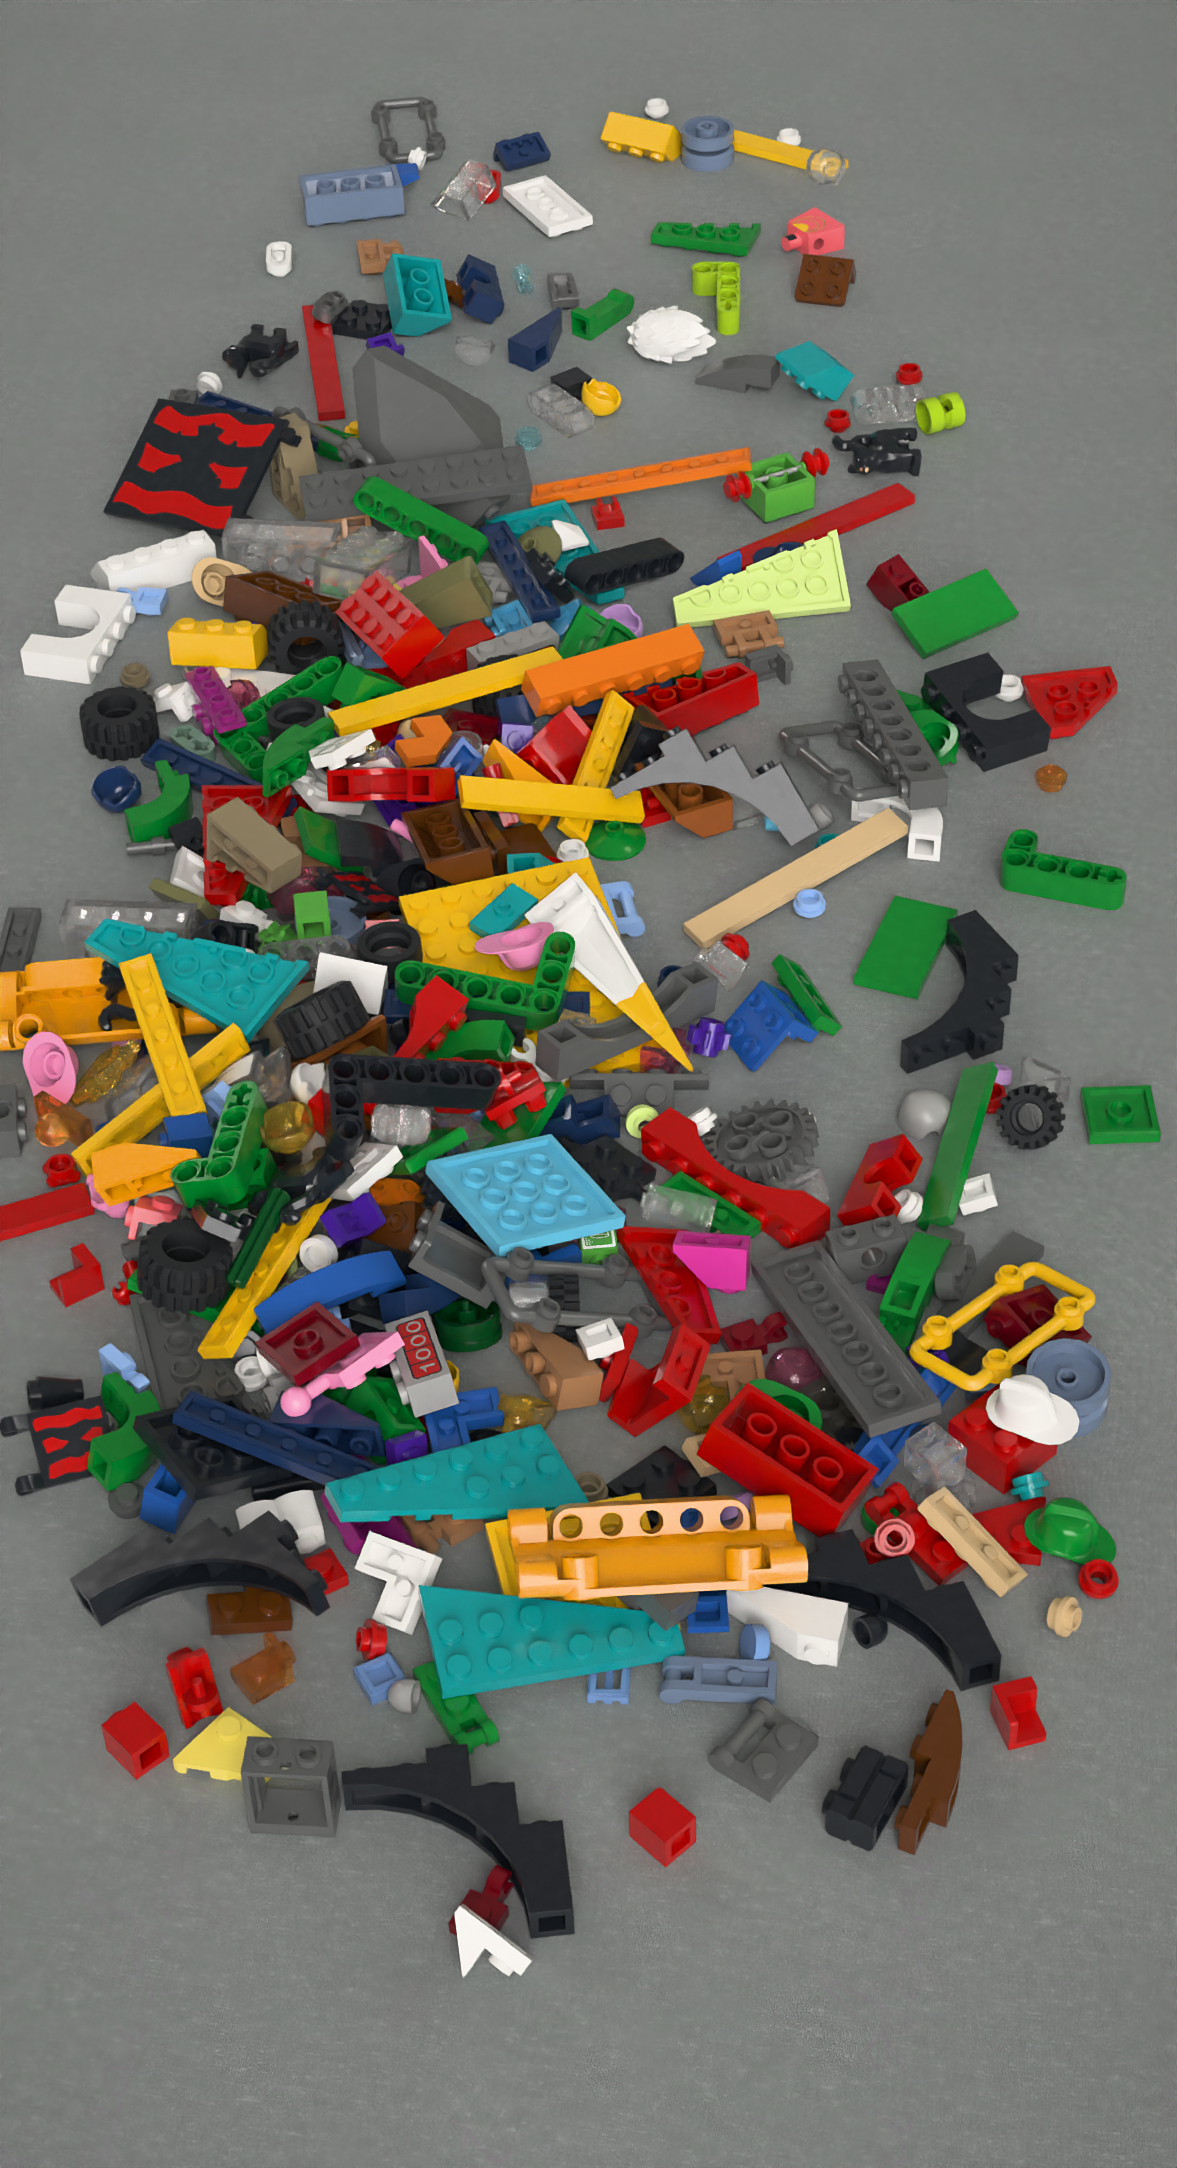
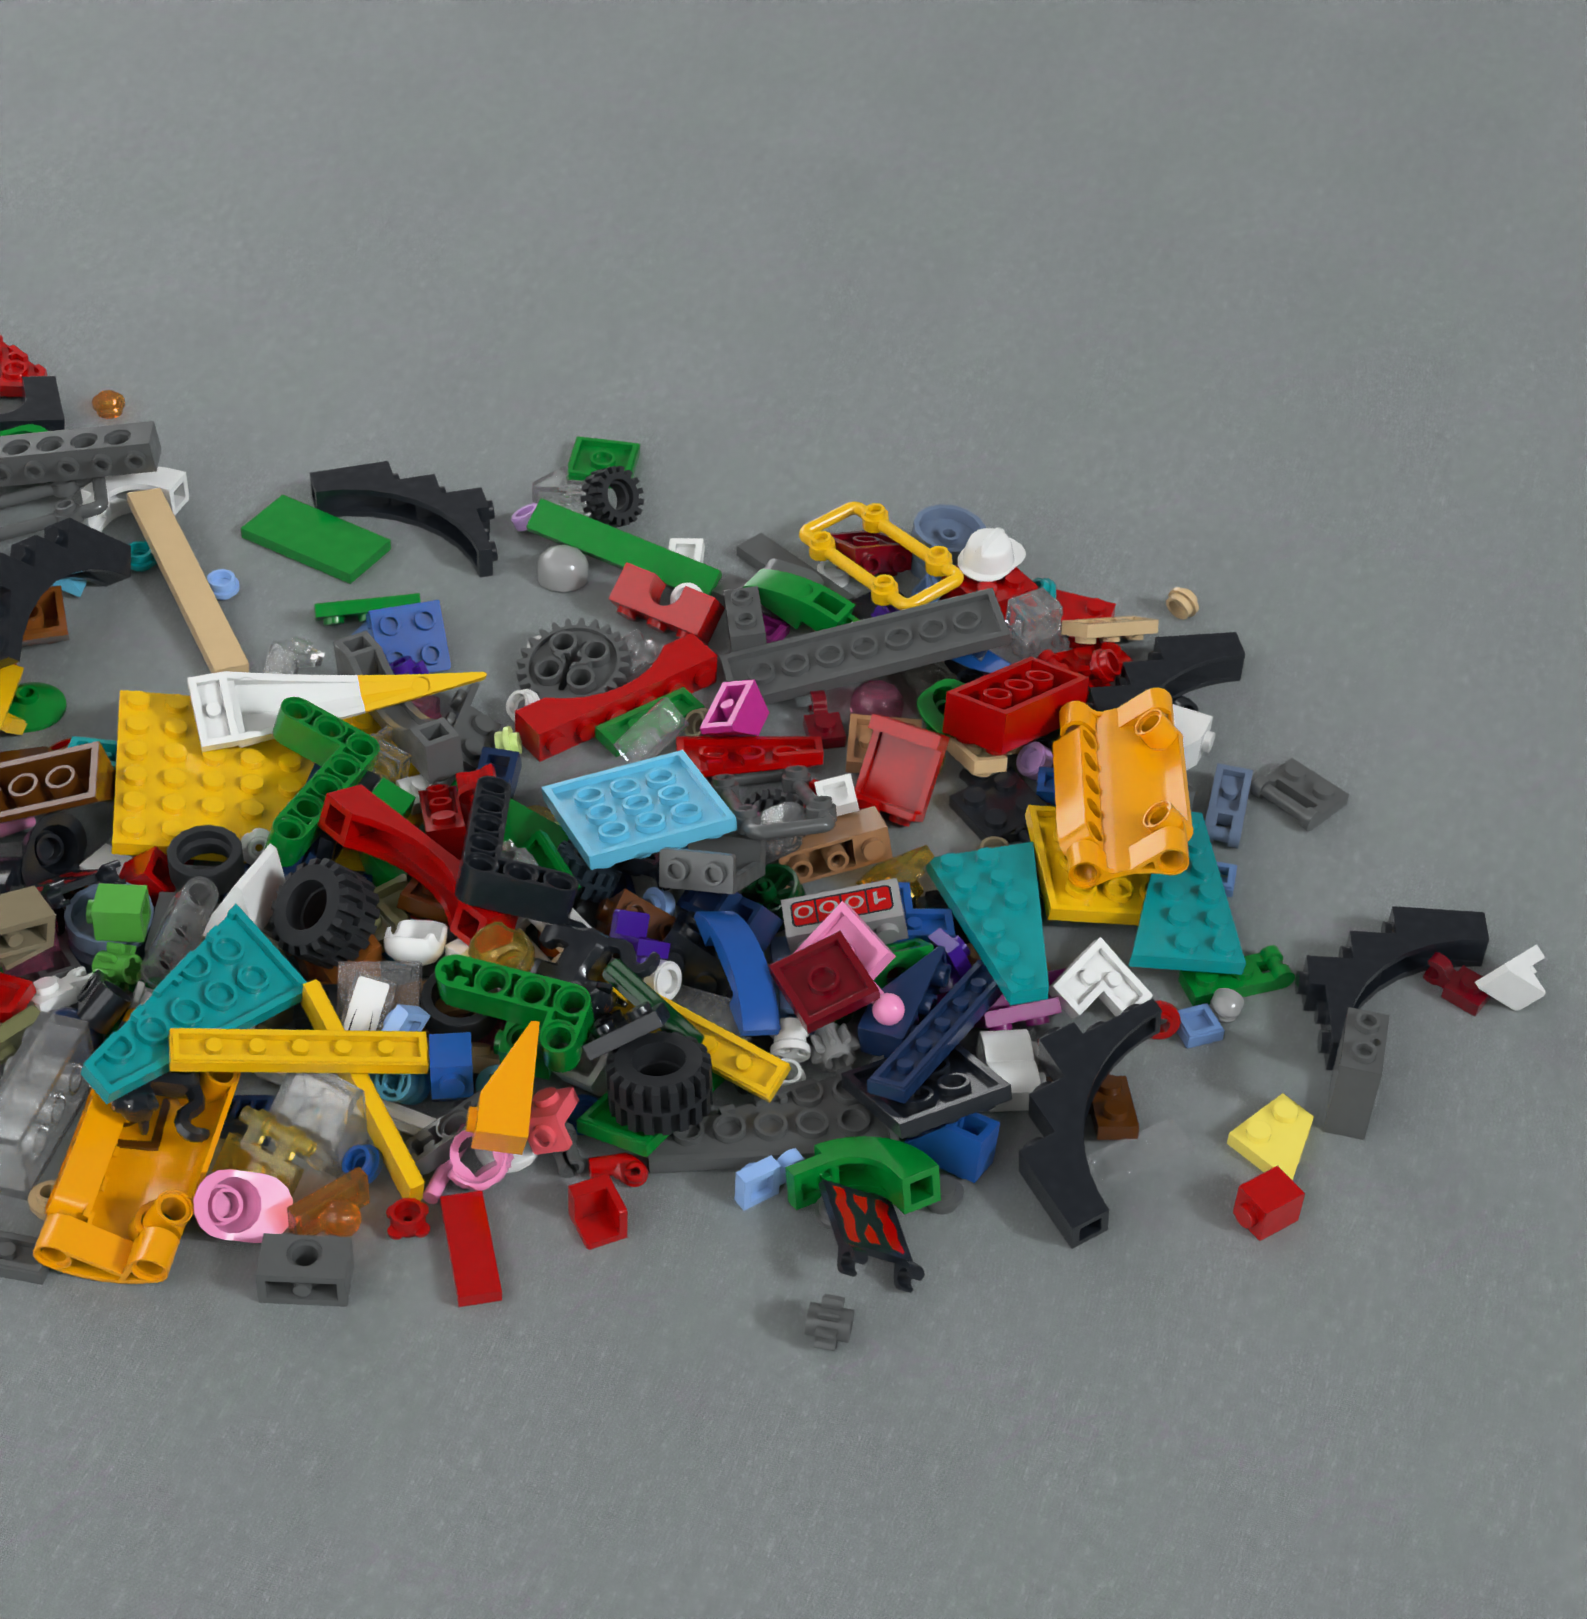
camera: 85 degrees left, 0 degrees up
black cone [27,1376,84,1411] -> none
red hips [165,1647,223,1729] -> none
clear orange bracket [230,1631,296,1705] -> none
teal plate [469,883,538,938] -> none
bright pink piece [475,922,554,971] -> none
white plate [557,839,589,862] -> none
black plate [558,1134,657,1208] -> none
red panel [629,1787,696,1868] -> none
red plate [719,933,750,964] -> none
medium blue tile [739,1624,770,1660] -> none
black brick [821,1745,909,1851] -> none
reddish brown slope [894,1689,962,1855] -> none
red panel [990,1676,1047,1750] -> none
green beam [1000,829,1127,910] -> none
green piece [1024,1497,1117,1565] -> none
red plate [1077,1559,1119,1599] -> none

